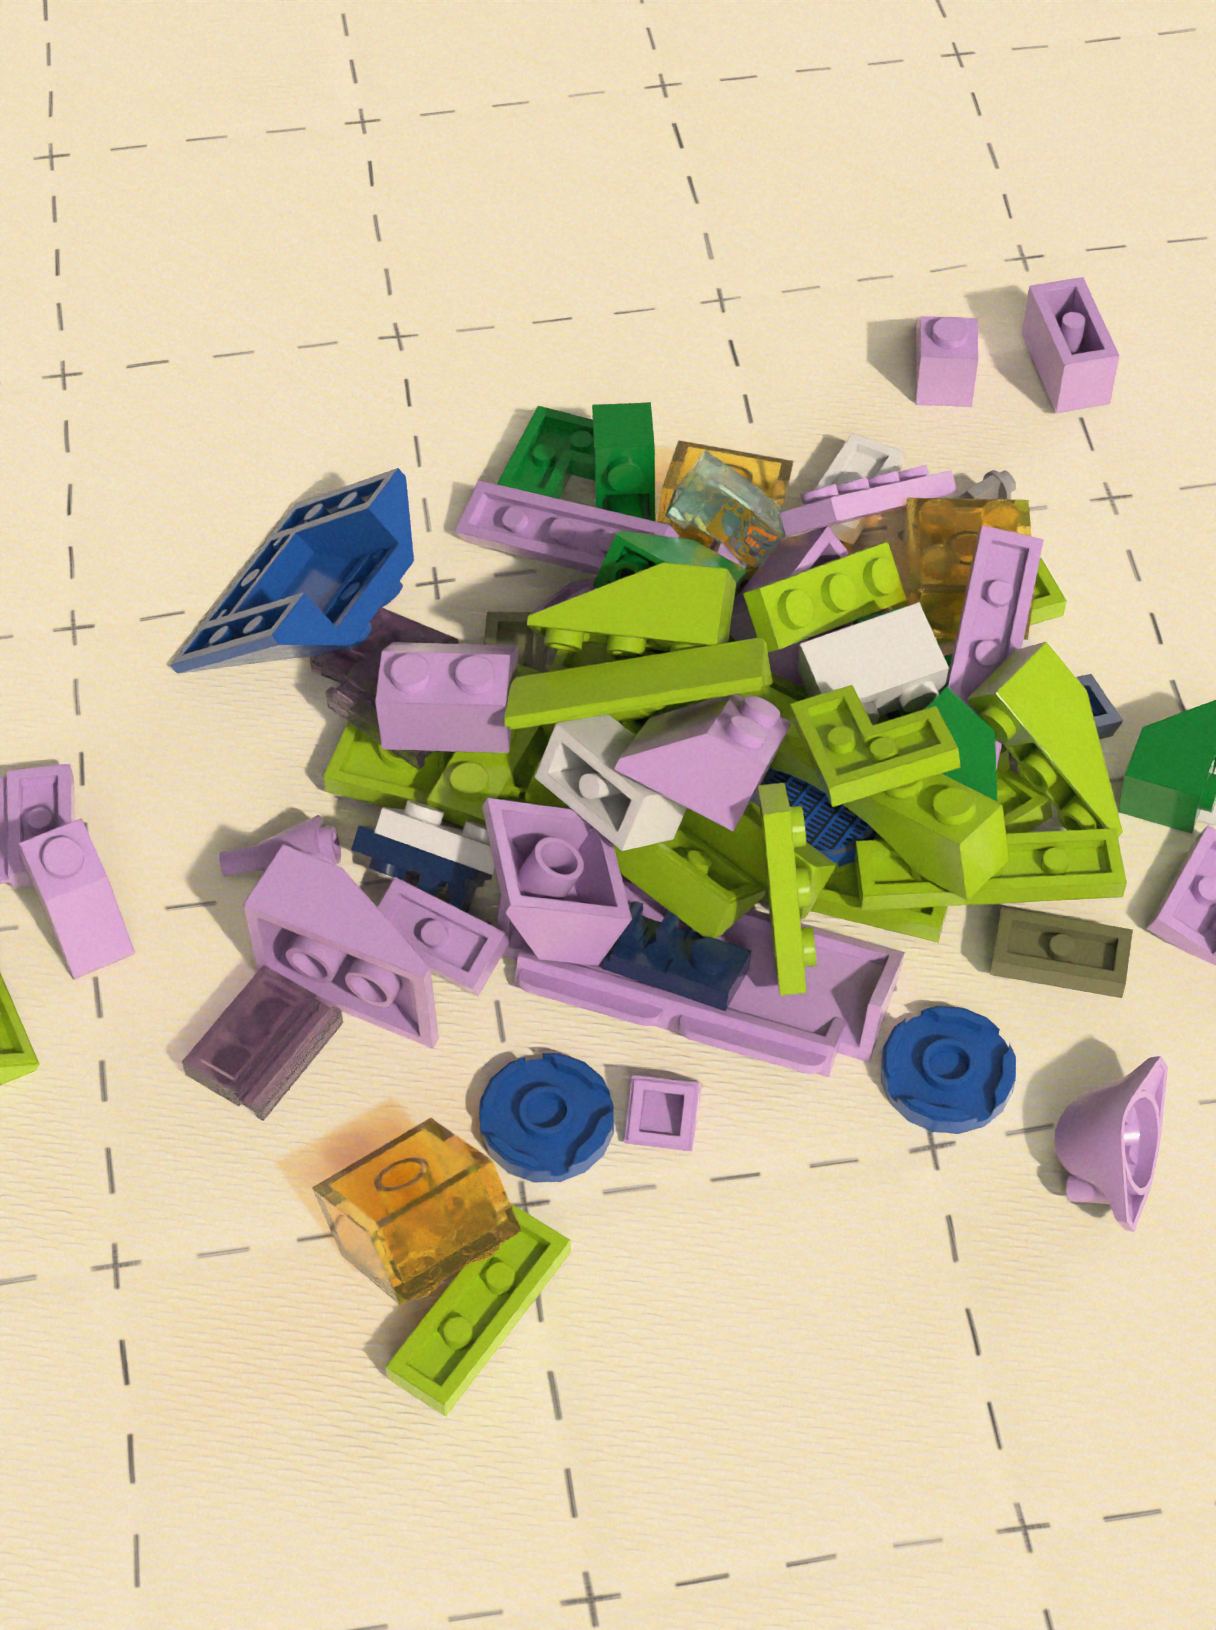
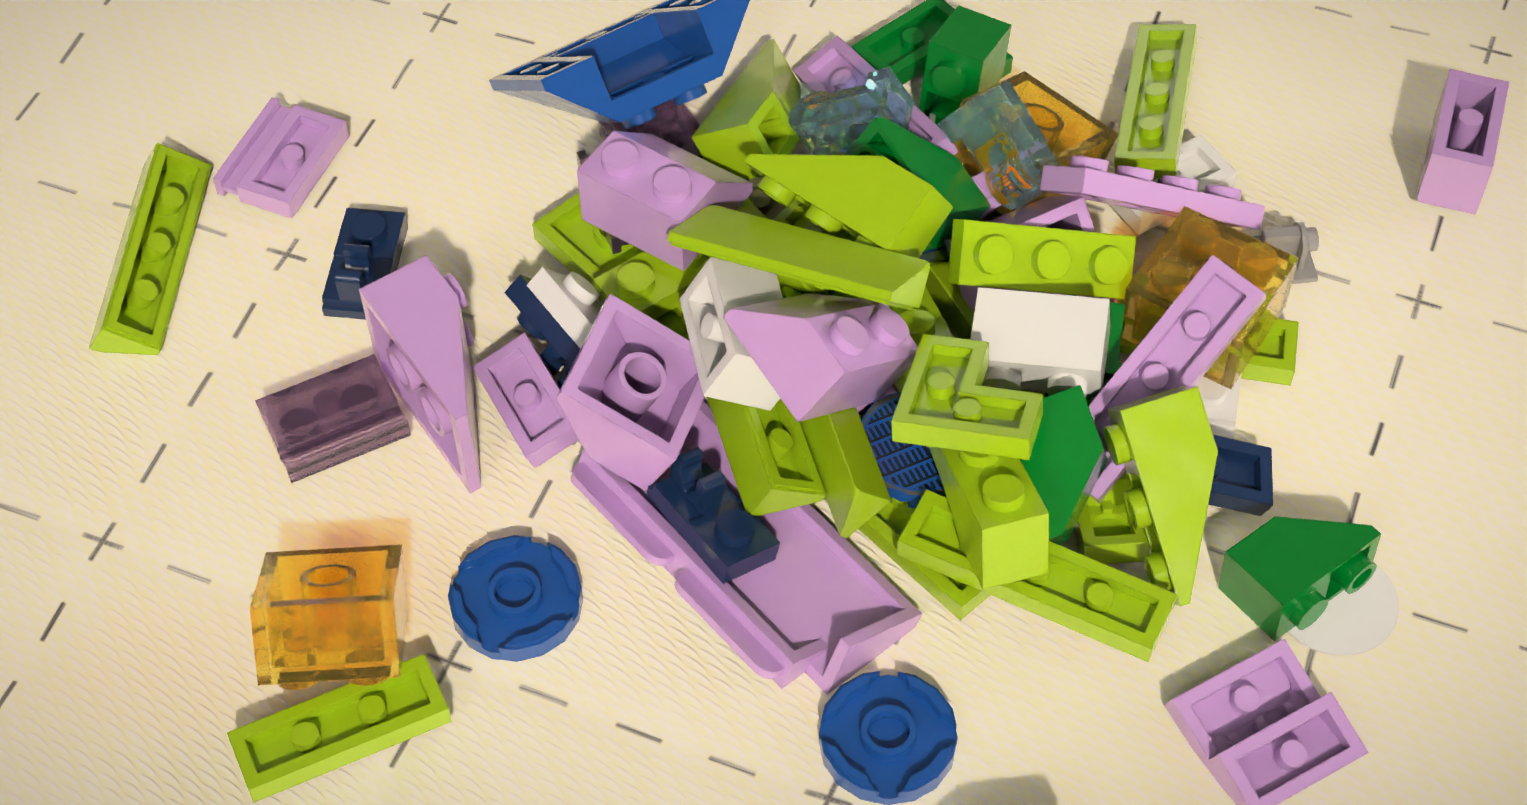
camera: 30 degrees right, 0 degrees up
lavender slope [19,818,135,980] -> none
lavender cone [219,815,341,877] -> none
lavender slope [624,1075,702,1152] -> none
lime plate [758,783,817,996] -> none
lavender slope [915,316,979,407] -> none
olive plate [990,907,1133,998] -> none
none -> dark blue plate [322,208,408,320]
none -> lime slope [691,39,801,180]
none -> clear light blue leg [789,67,914,155]
none -> lime plate [1114,24,1197,180]

